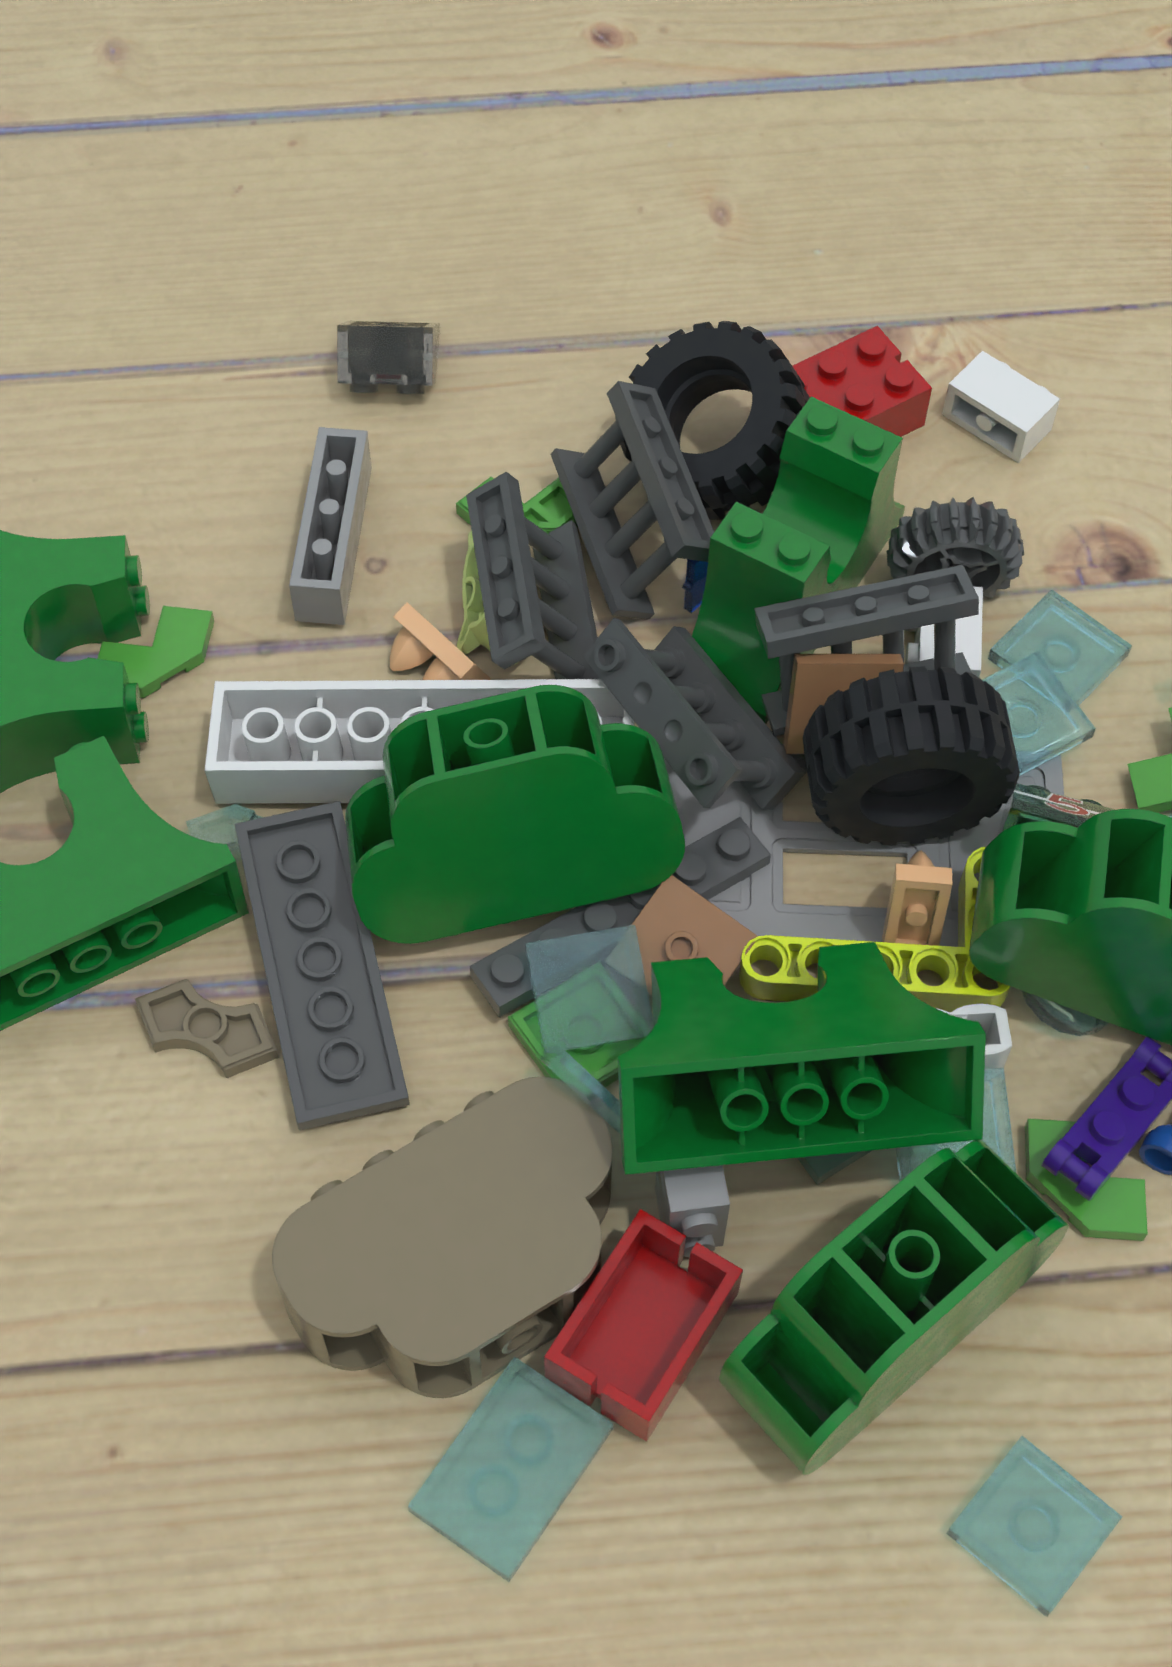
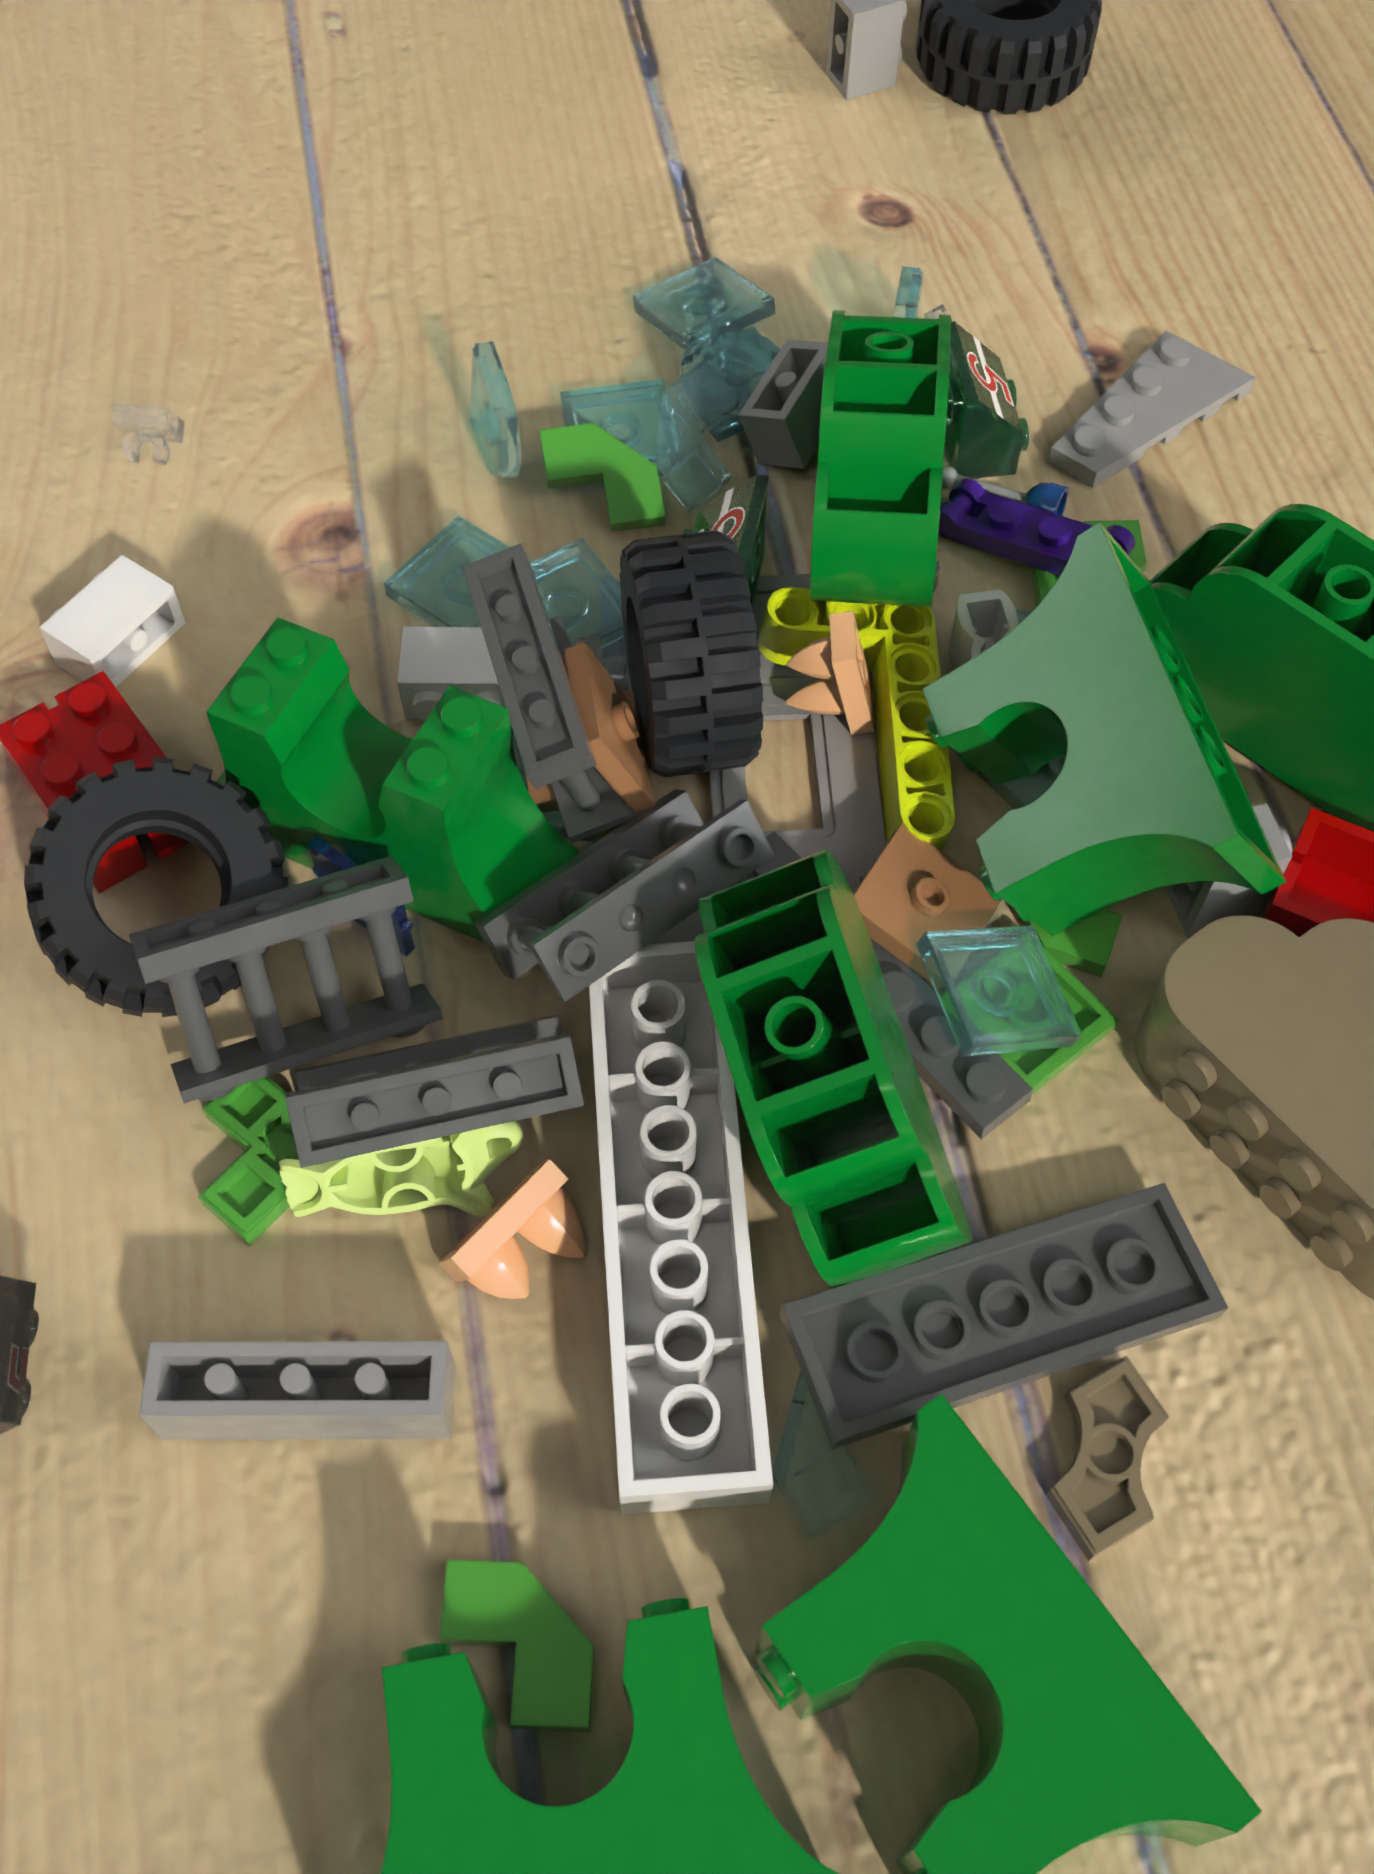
camera: 95 degrees left, 0 degrees up
clear light blue tile [539,1045,621,1135] -> none
dark grey gear [887,497,1024,598] -> none

